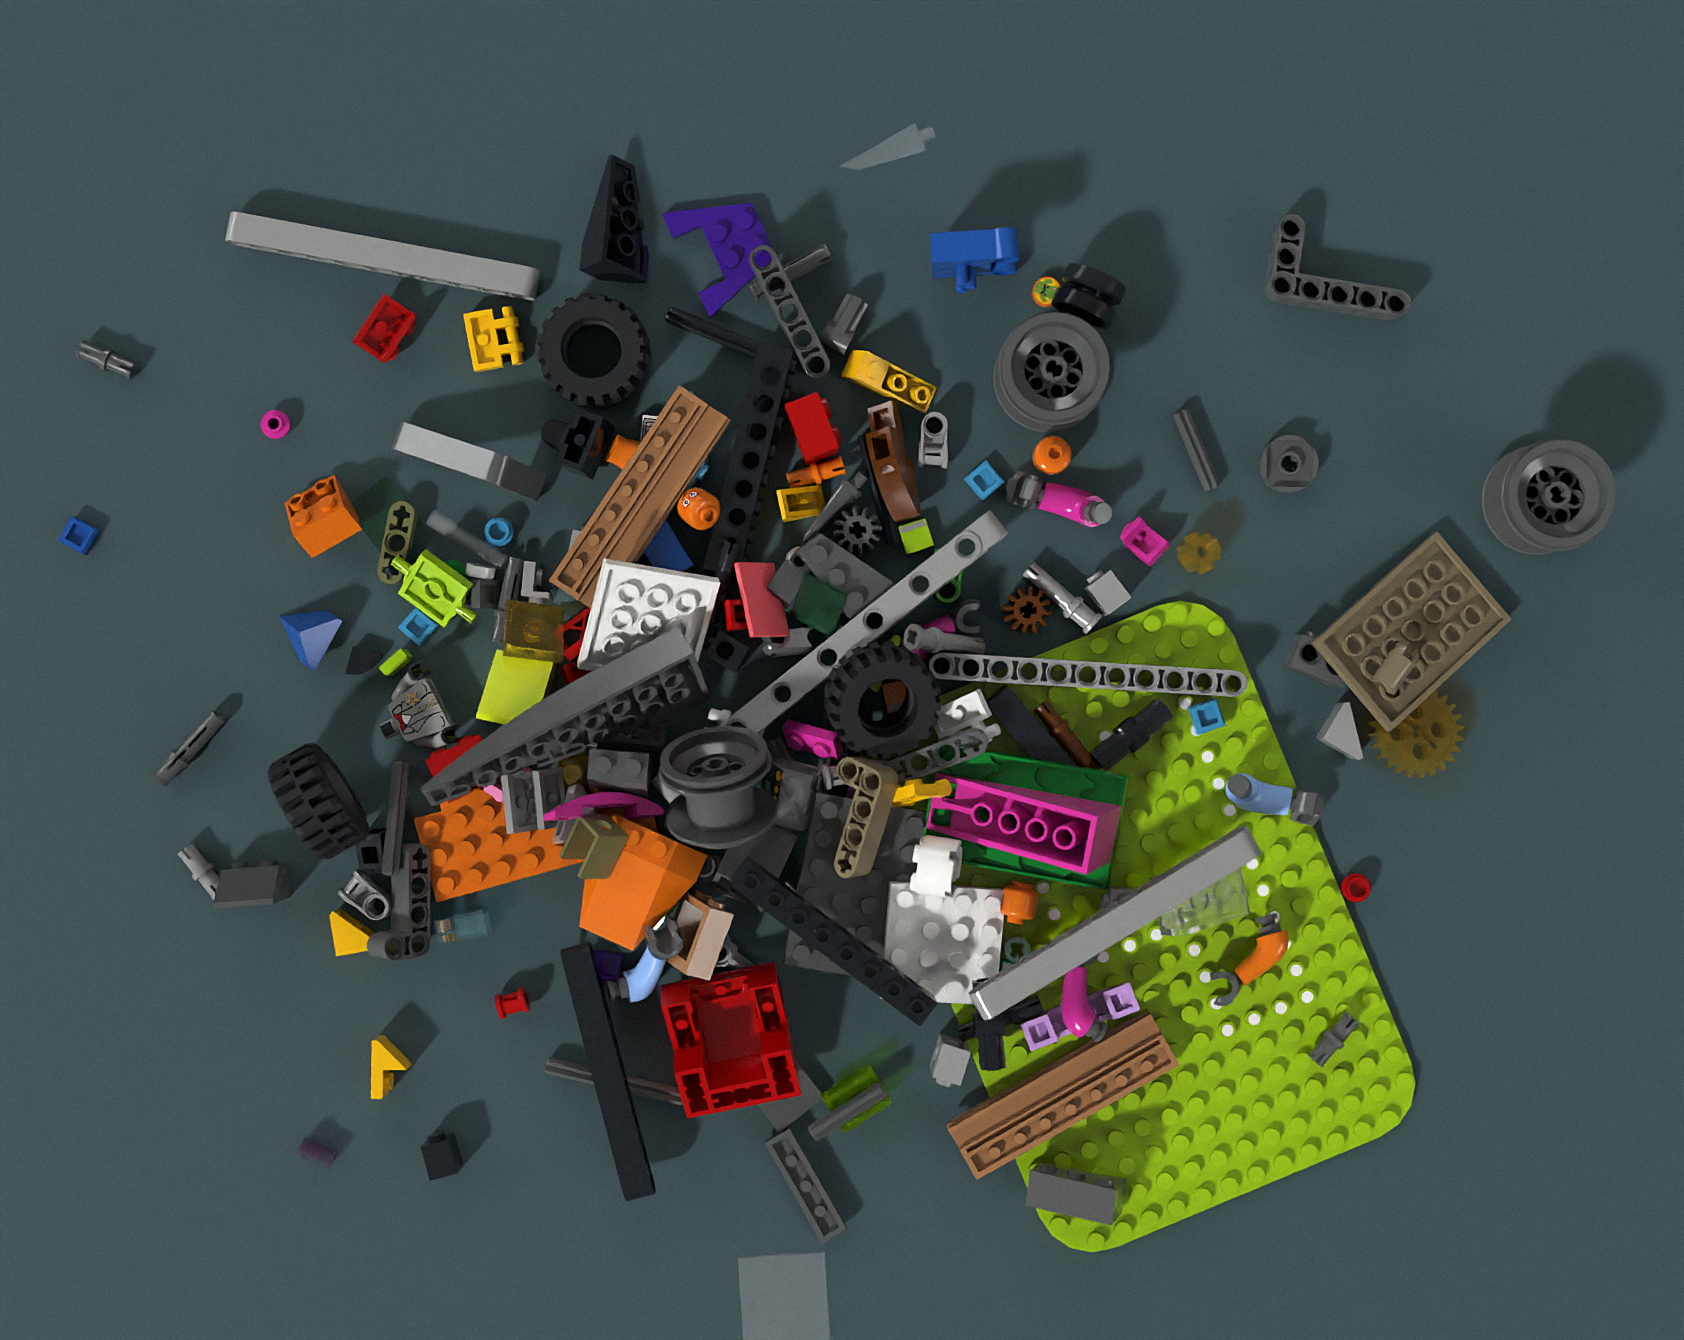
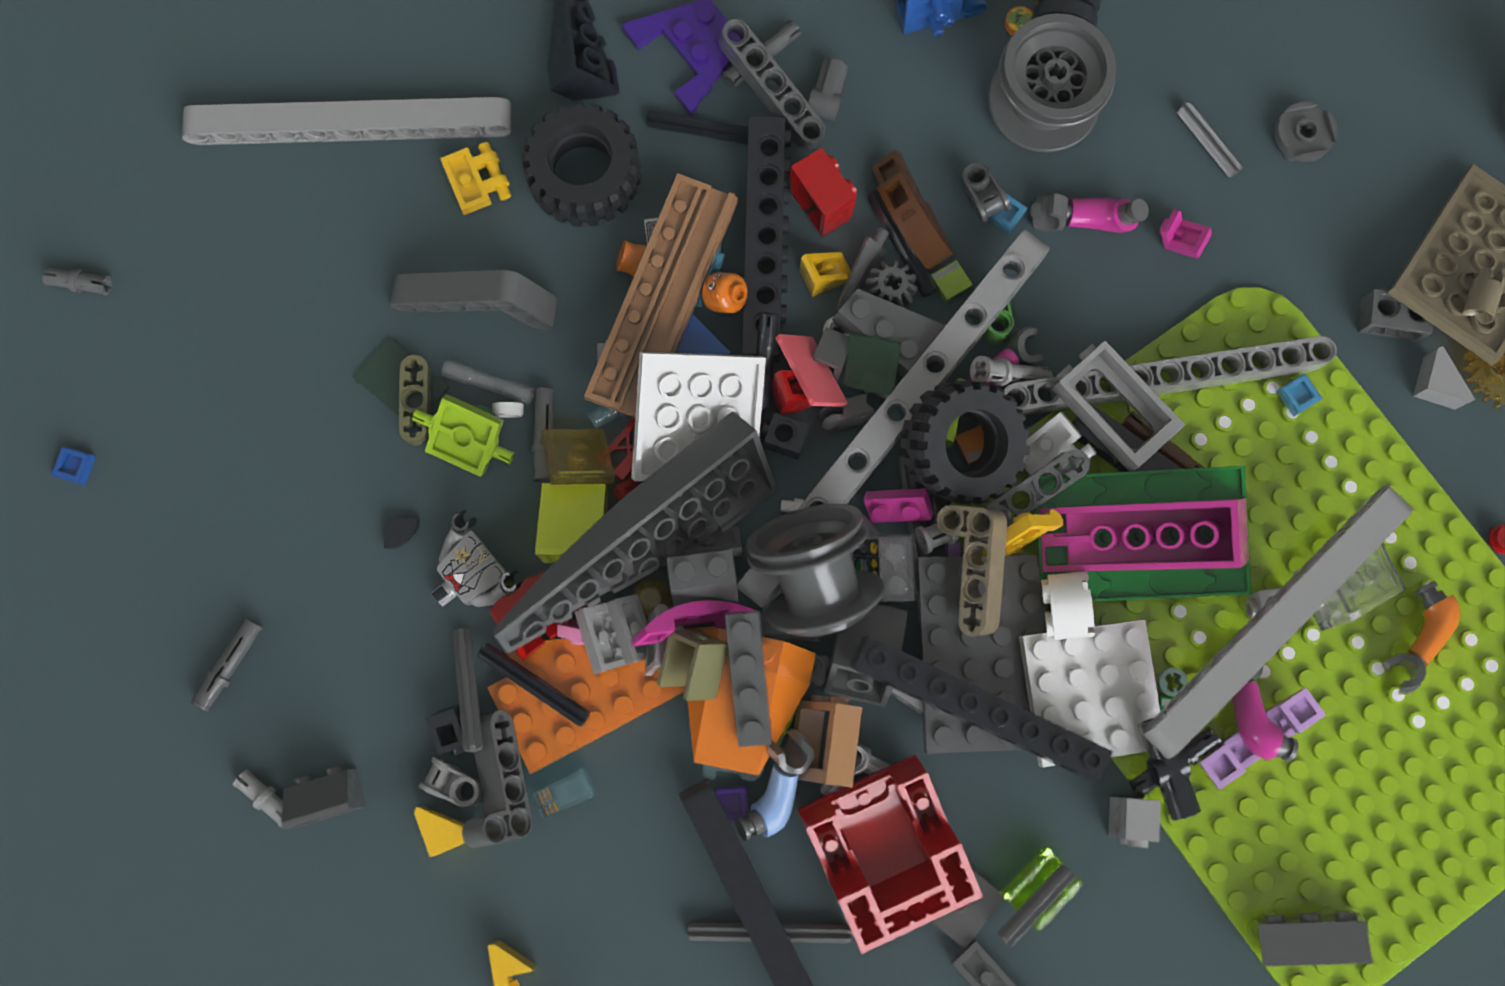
camera: 15 degrees left, 10 degrees down
dark pink plate [261,410,291,439] -> none
black tyre [267,743,369,859] -> none
blue slope [279,610,343,671] -> none
orange slope [284,475,362,558] -> none
red bracket [351,293,417,363] -> none
lime tile [379,648,413,676] -> none
dark azure tile [398,607,440,647] -> none
dark grey tile [466,579,499,609] -> none
dark azure plate [484,517,514,546] -> none
red bush [495,986,531,1019] -> none
light grey bracket [521,561,554,604] -> none
black brick [541,408,615,480] -> none
orange pin [786,456,846,488] -> none
yellow slope [841,350,937,414] -> none
light grey piece [918,412,948,469] -> none
medium nougat plate [946,1009,1179,1180] -> none
orange head [1000,880,1039,925] -> none
reddish brown gear [1002,586,1052,635] -> none
light grey pin [1023,561,1102,635] -> none
orange head [1032,436,1072,475] -> none
light grey brick [1084,569,1132,616] -> none
black piece [1089,698,1174,771] -> none
clear yellow brick [1176,531,1221,575] -> none
piece [1226,773,1325,826] -> none
none -> black axle [477,643,590,726]
none -> dark grey plate [725,610,773,747]
none -> dark grey piece [962,162,1011,223]
none -> light grey piece [1052,341,1185,472]

